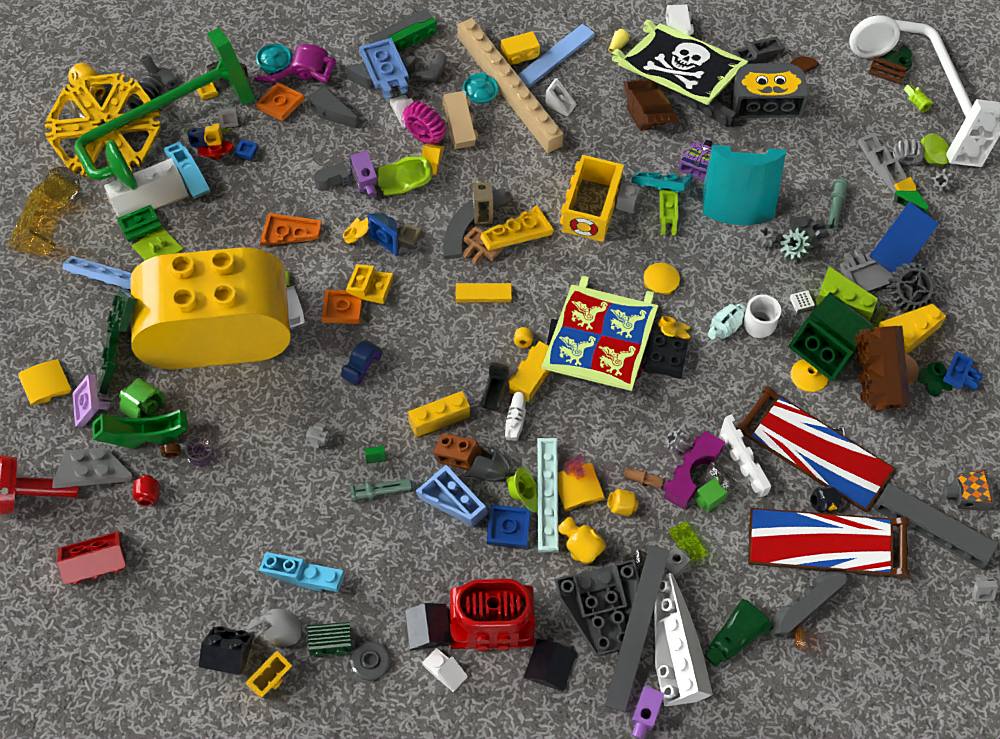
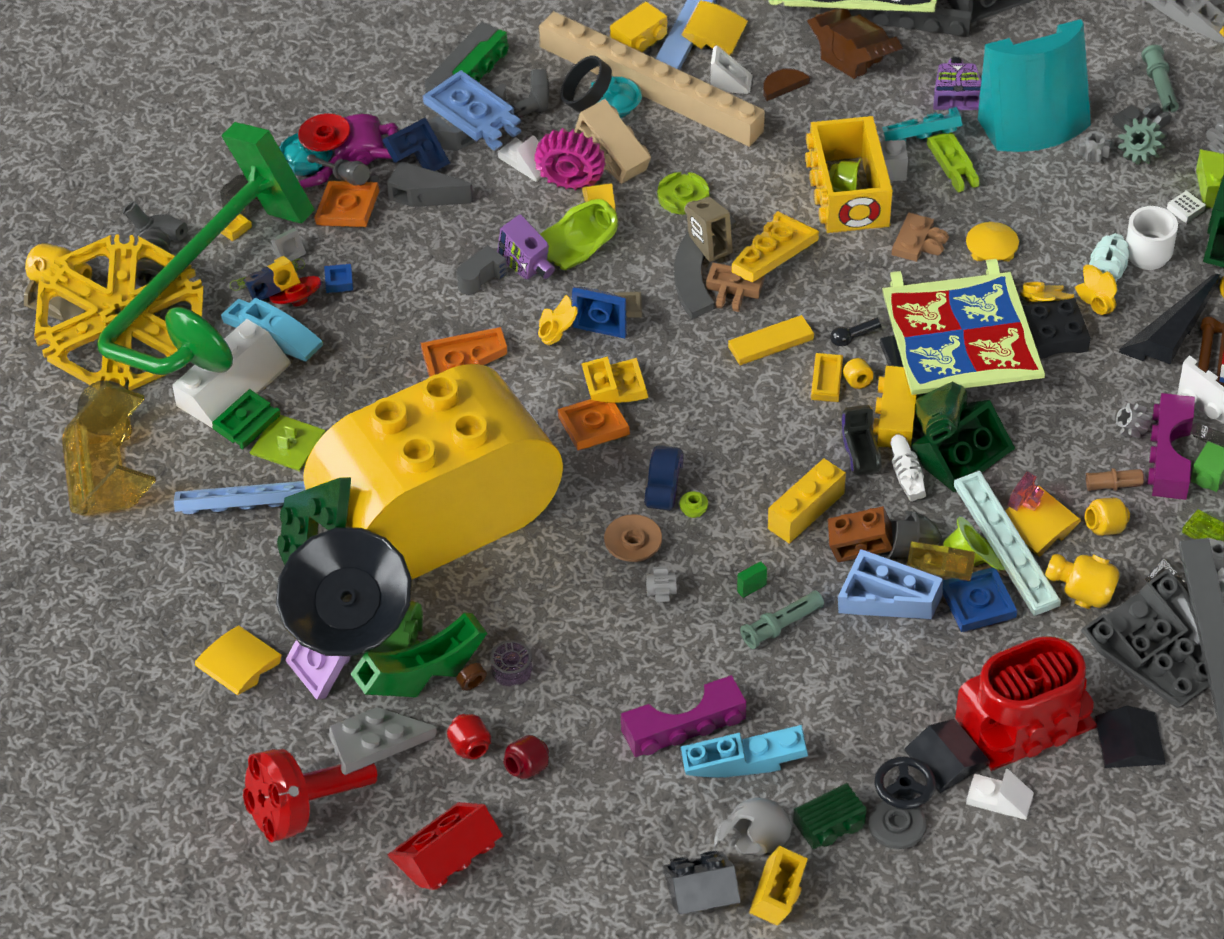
camera: 20 degrees left, 10 degrees down
none -> black dish [276,528,412,656]
none -> red dish [298,113,350,151]
none -> dark grey piece [307,155,379,186]
none -> dark blue plate [382,117,450,171]
none -> dark red head [504,735,549,780]
none -> black tyre [560,55,612,112]
none -> medium nougat dish [604,514,662,562]
none -> magenta arch [621,675,746,758]
none -> lime tile [657,172,709,215]
none -> lime plate [680,491,708,518]
none -> yellow slope [681,0,748,56]
none -> reddish brown tile [763,69,810,101]
none -> yellow tile [811,353,843,402]
none -> lime piece [829,158,861,192]
none -> black bar [830,317,881,346]
none -> black piece [874,757,936,809]
none -> medium nougat hinge [892,213,949,262]
none -> clear yellow brick [907,541,976,581]
none -> dark green slope [912,400,1015,492]
none -> dark green piece [915,382,968,444]
none -> yellow plate [1075,264,1117,315]
none -> black wedge [1119,273,1220,364]

